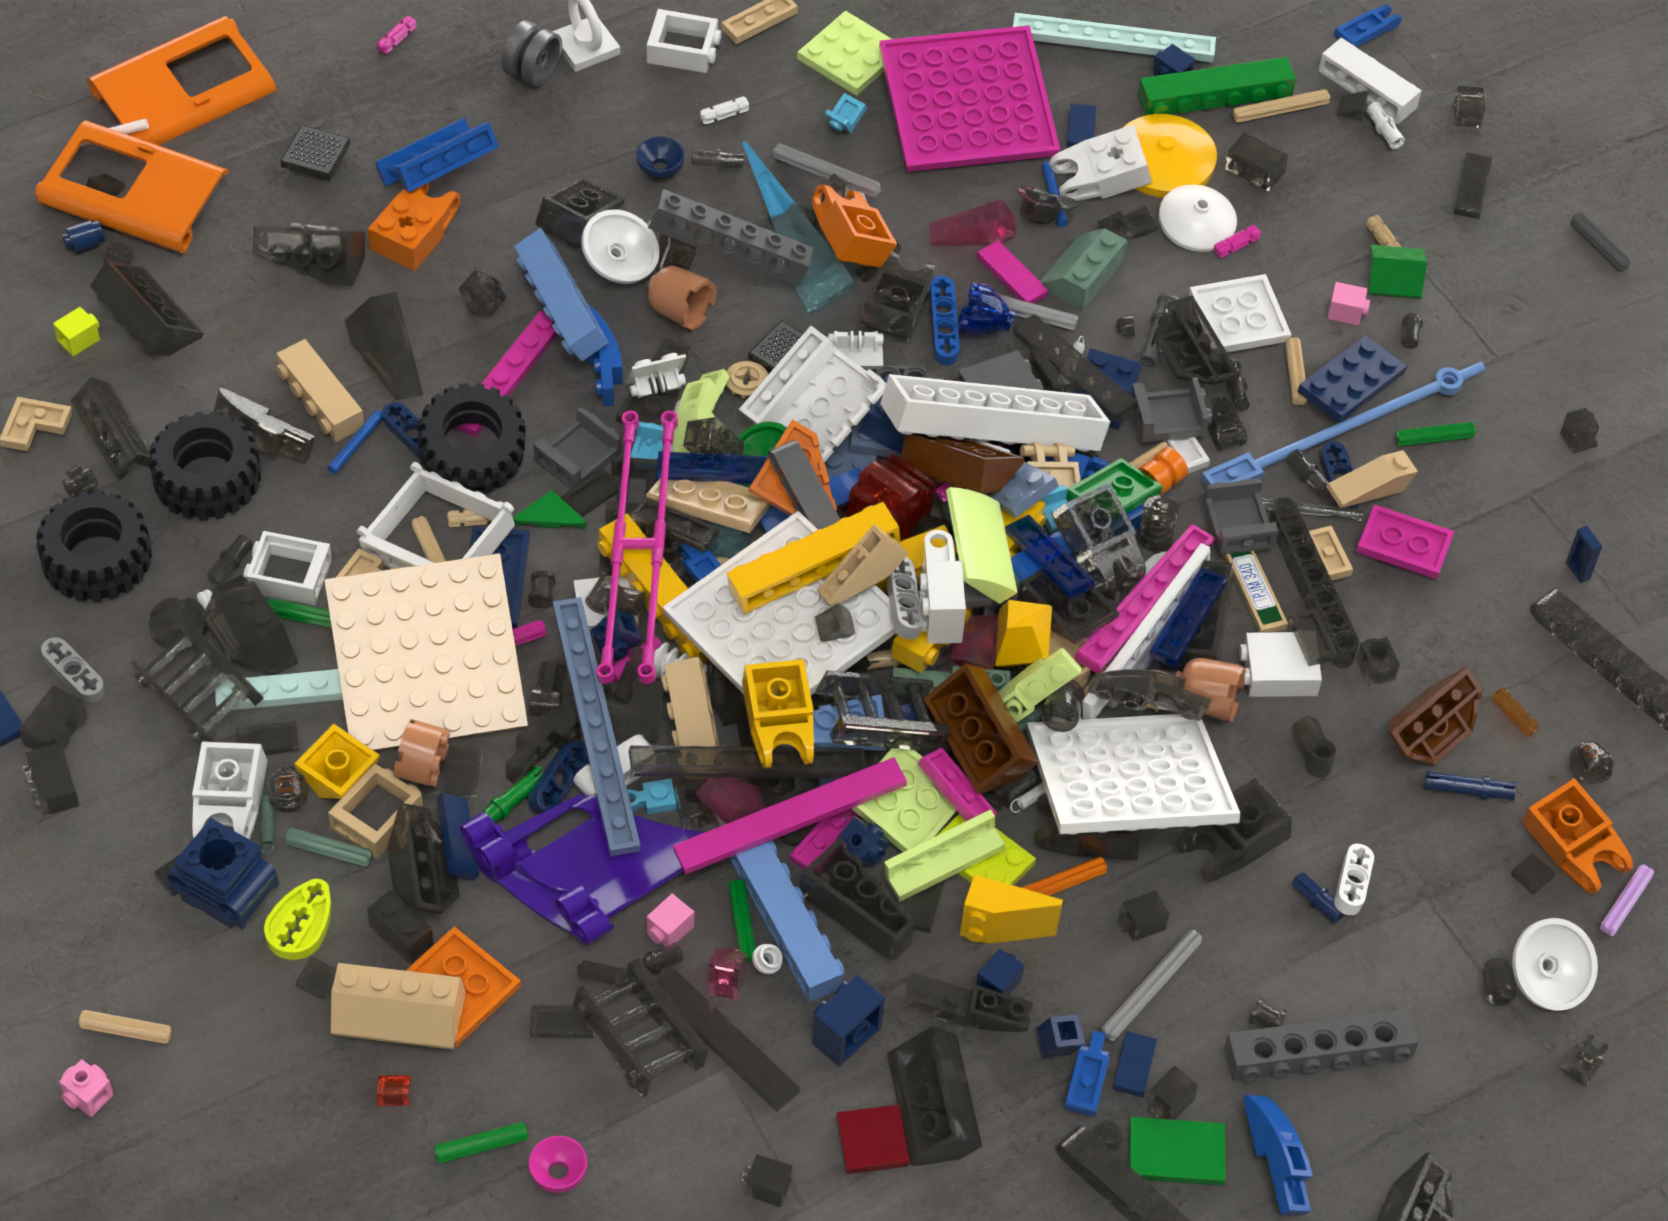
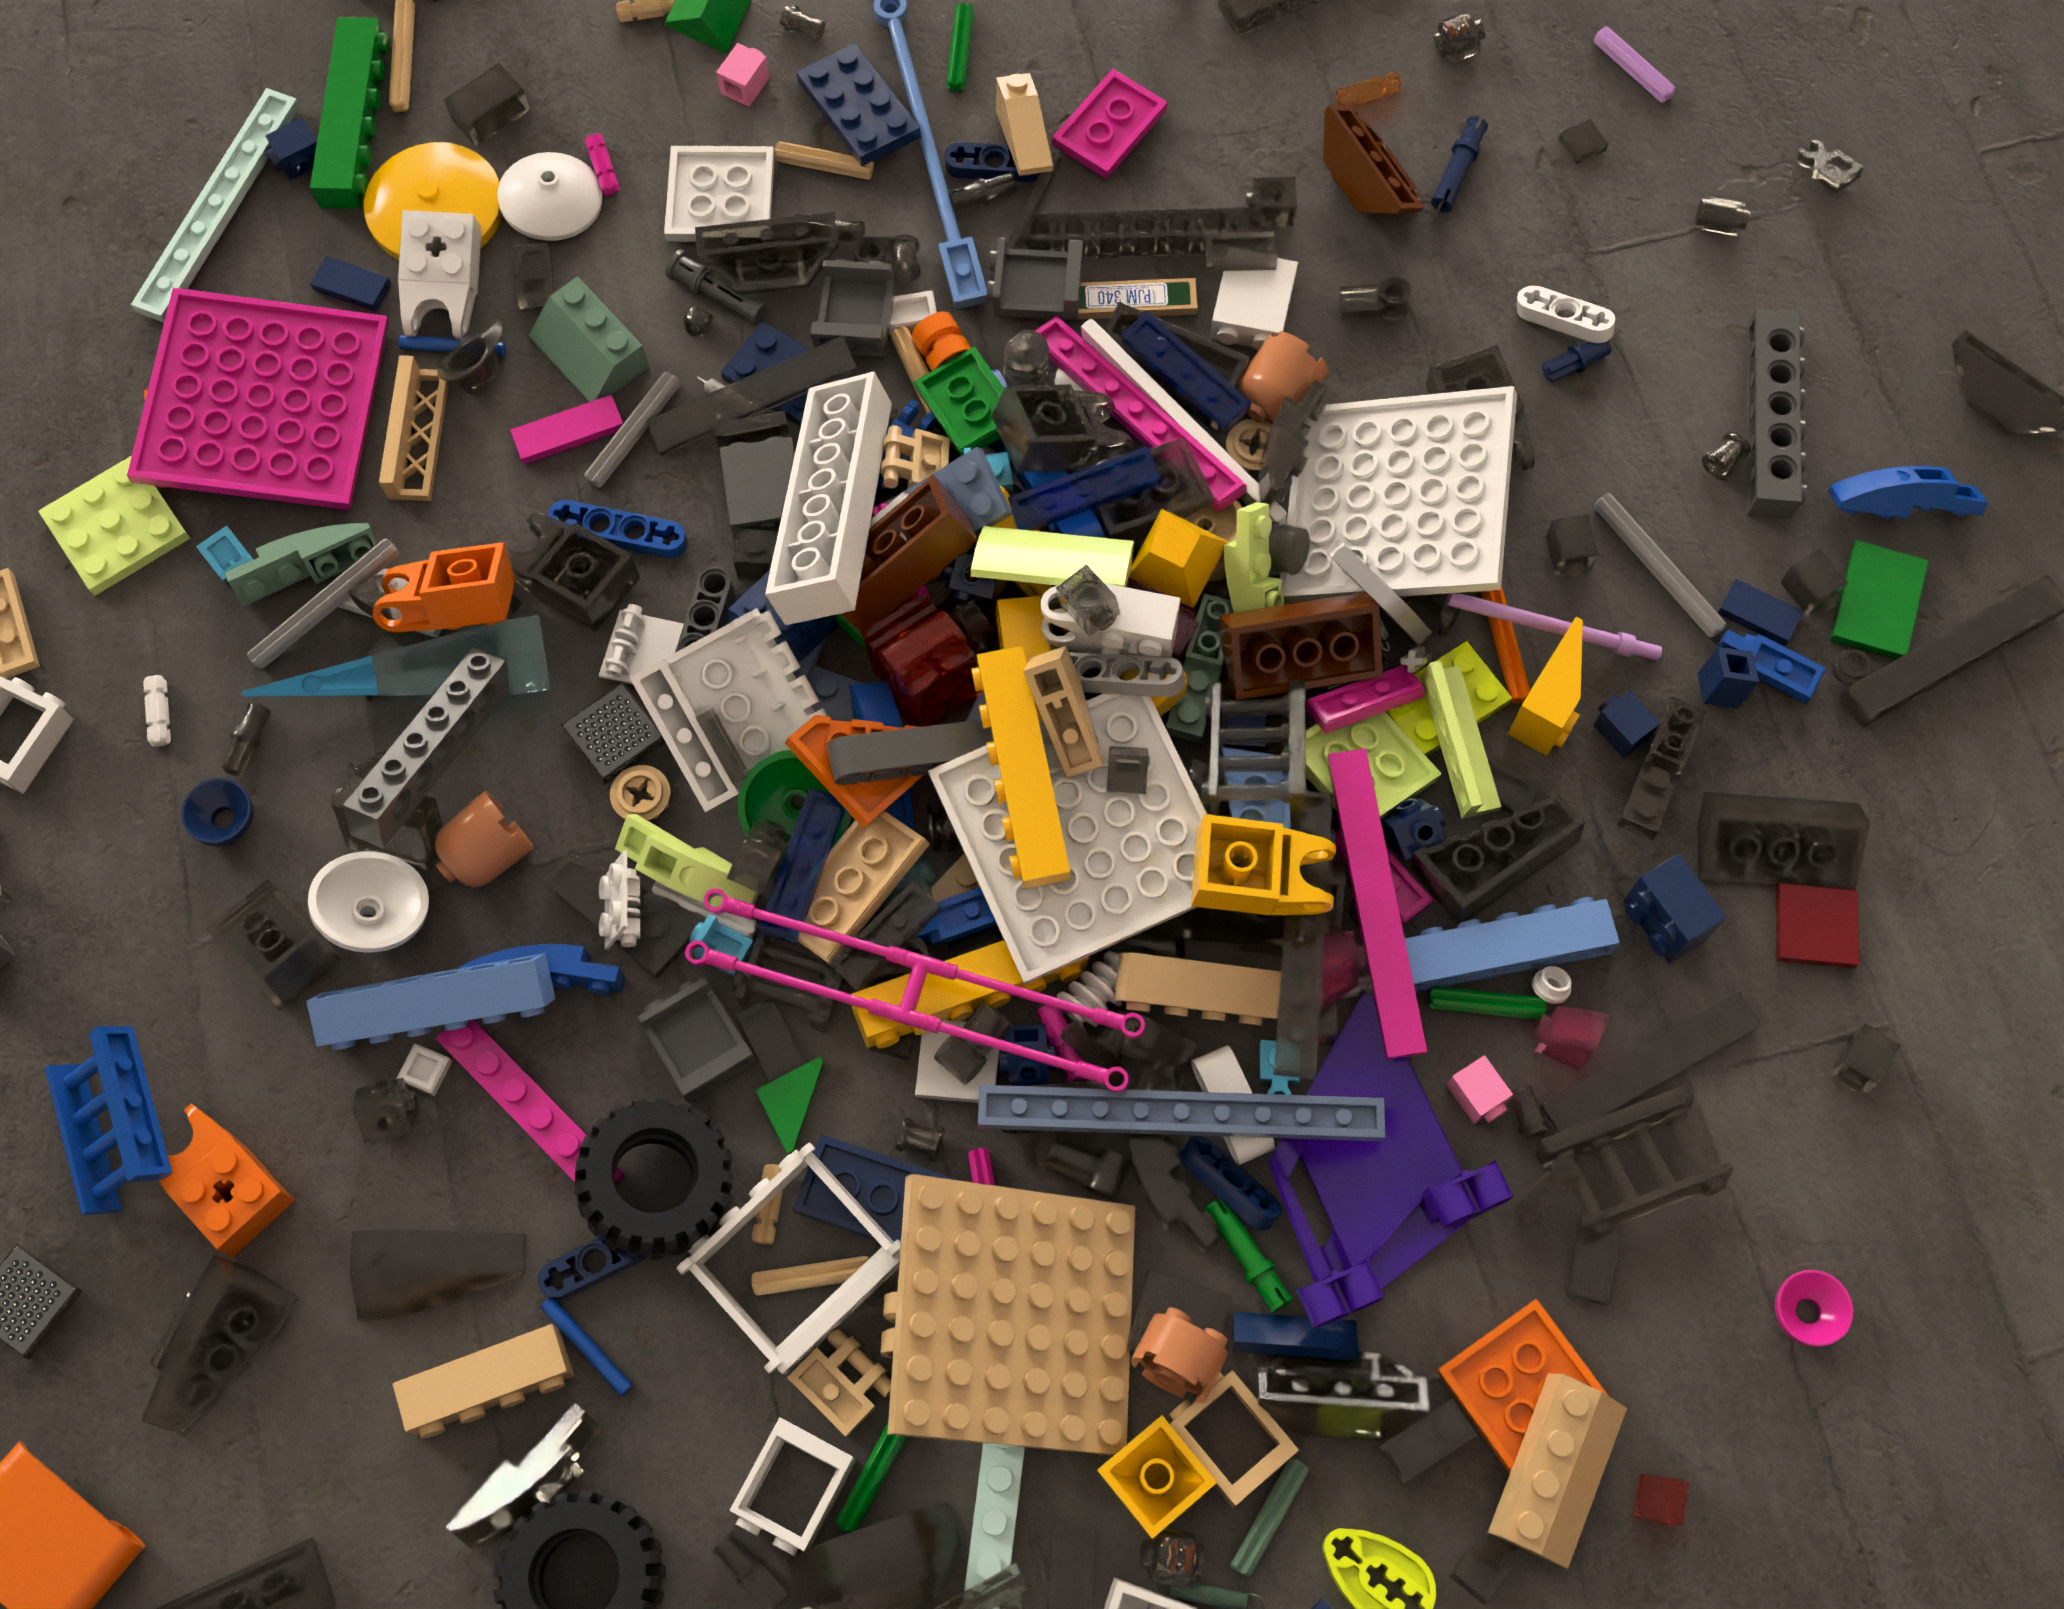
camera: 70 degrees left, 15 degrees up
green axle [434,1122,528,1163] -> none
clear pink slope [930,199,1016,246] -> none
clear blue piece [958,282,1015,336] -> none
tan plate [1304,526,1353,582] -> none
white dish [1512,918,1598,1011] -> none
orange brick [1522,778,1633,894] -> none
none -> sand green slope [225,523,378,607]
none -> tan fence [379,356,450,501]
none -> white tile [396,1043,453,1097]
none -> clear smoke tile [695,708,749,785]
none -> clear smoke brick [1056,564,1120,637]
none -> light grey beam [1326,539,1433,646]
none -> light grey axle [1400,646,1432,673]
none -> lavender bar [1446,593,1662,661]

